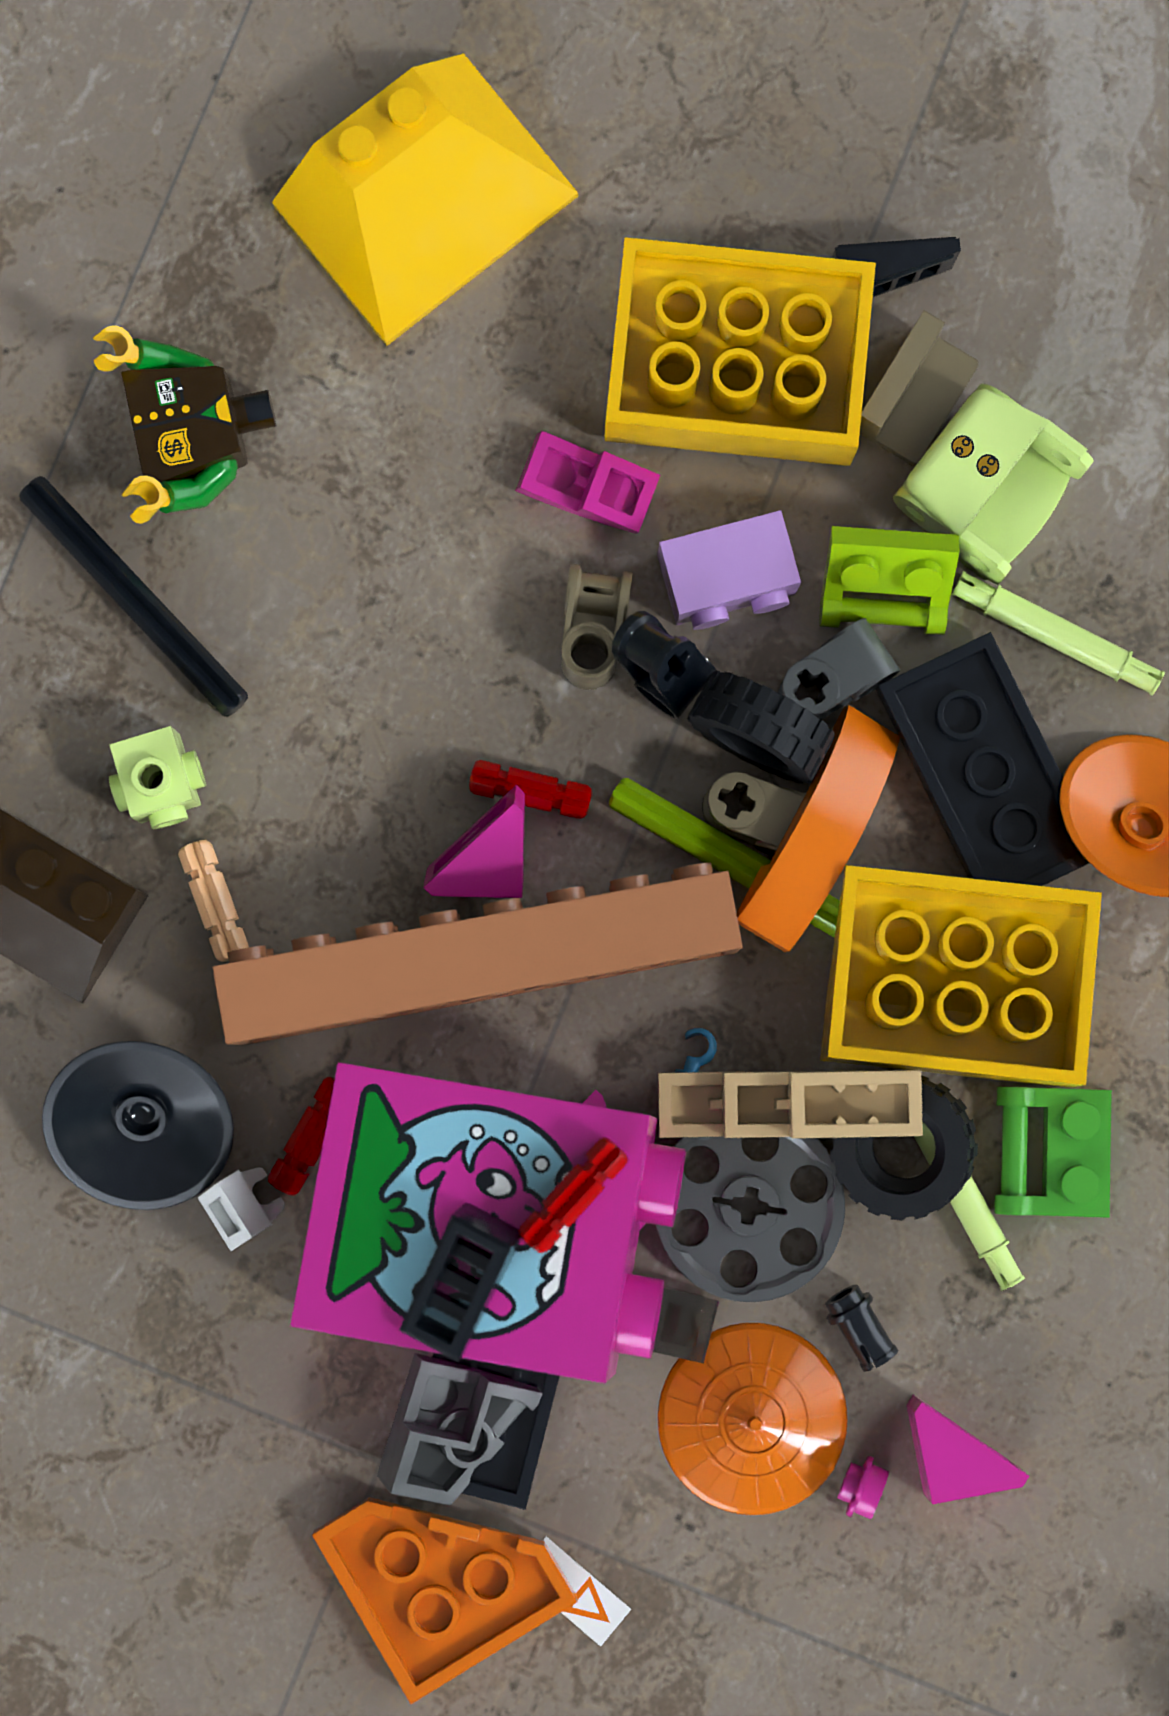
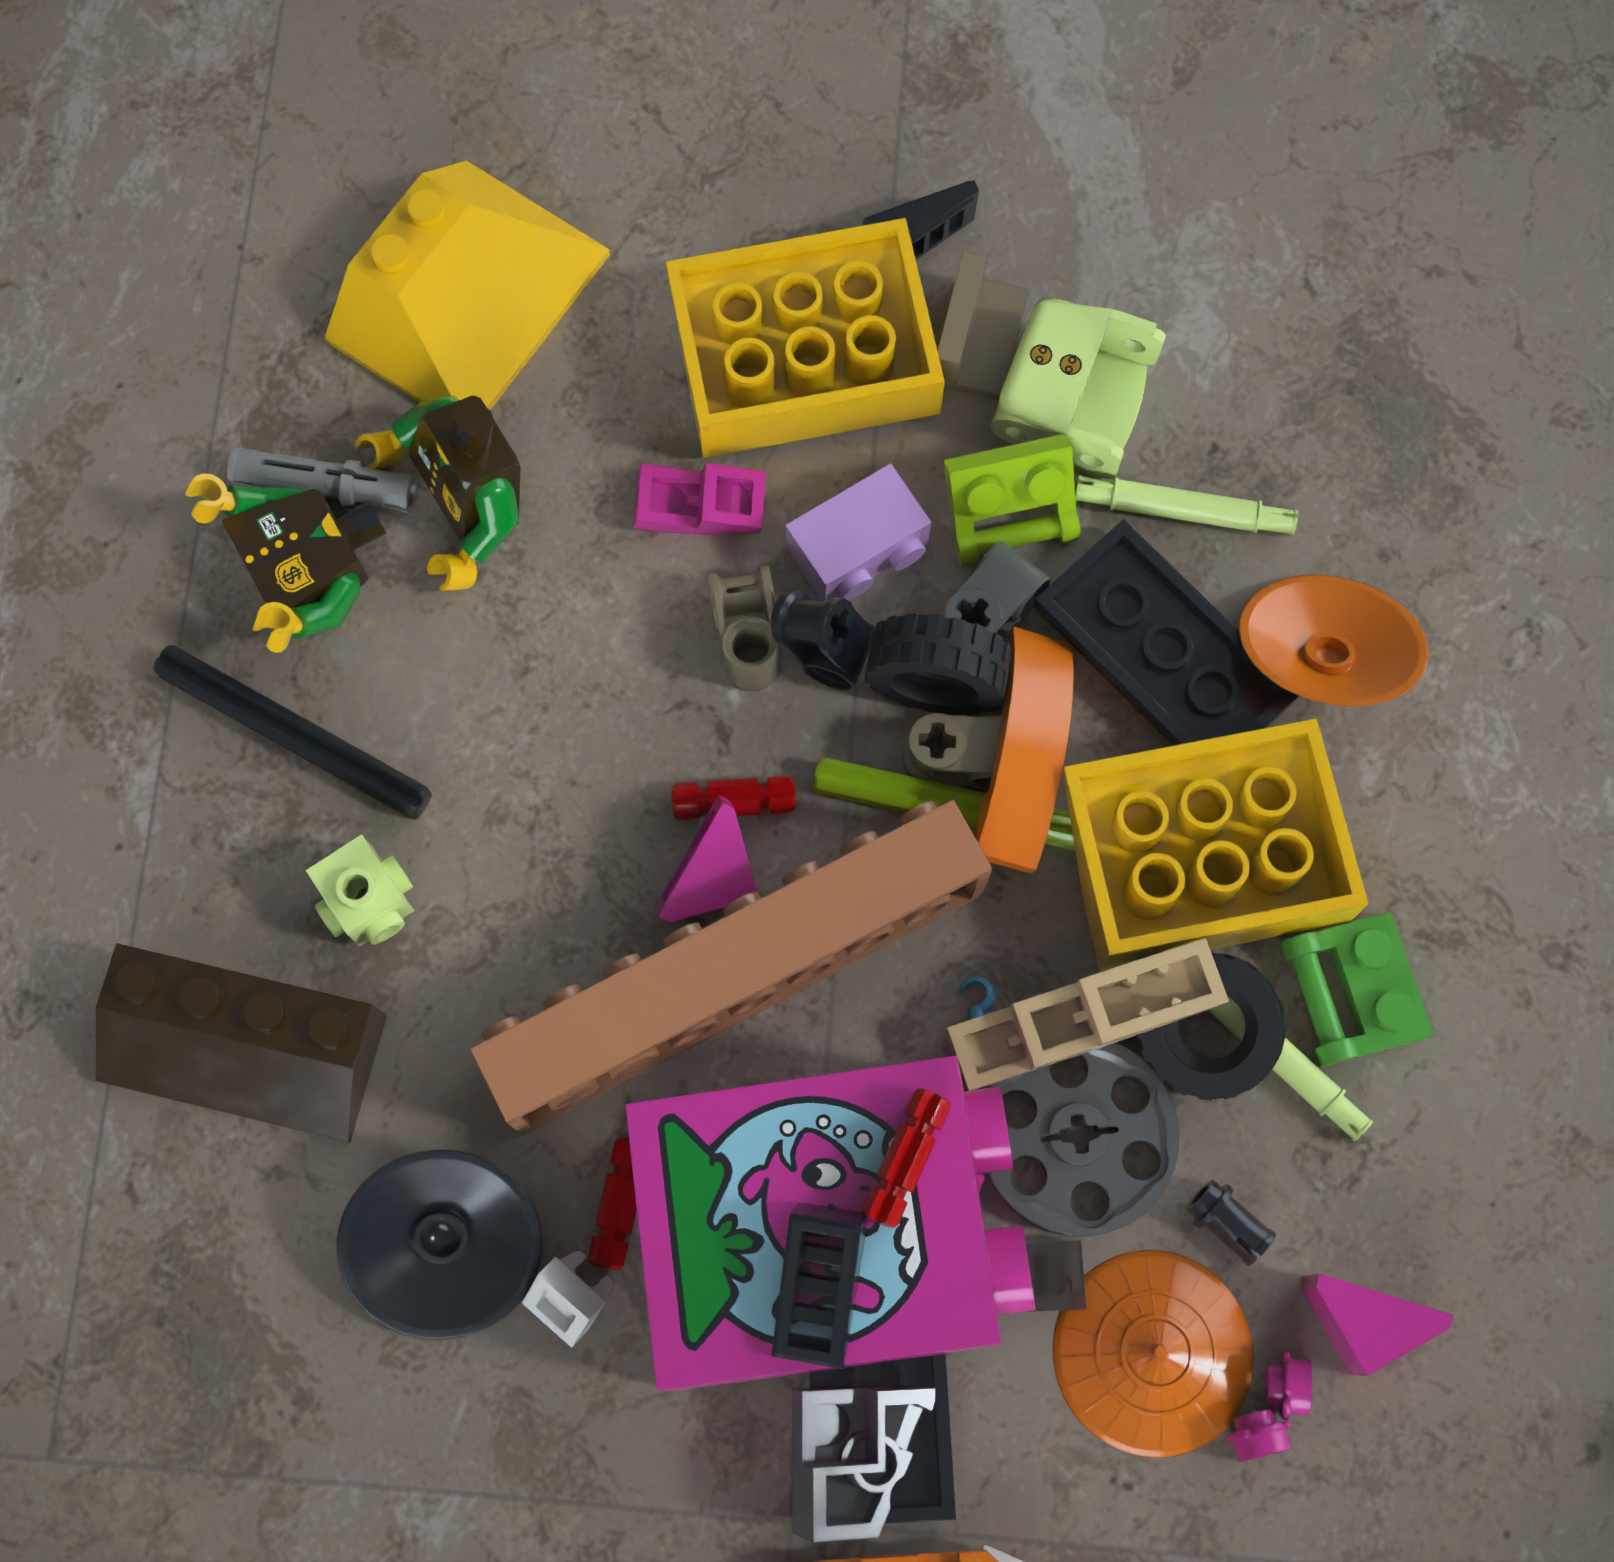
camera: 15 degrees left, 10 degrees down
light nougat axle [178,840,249,962] -> none
none -> light grey pin [227,446,418,513]
none -> torso [355,395,521,591]
none -> dark pink plate [1226,1409,1293,1462]

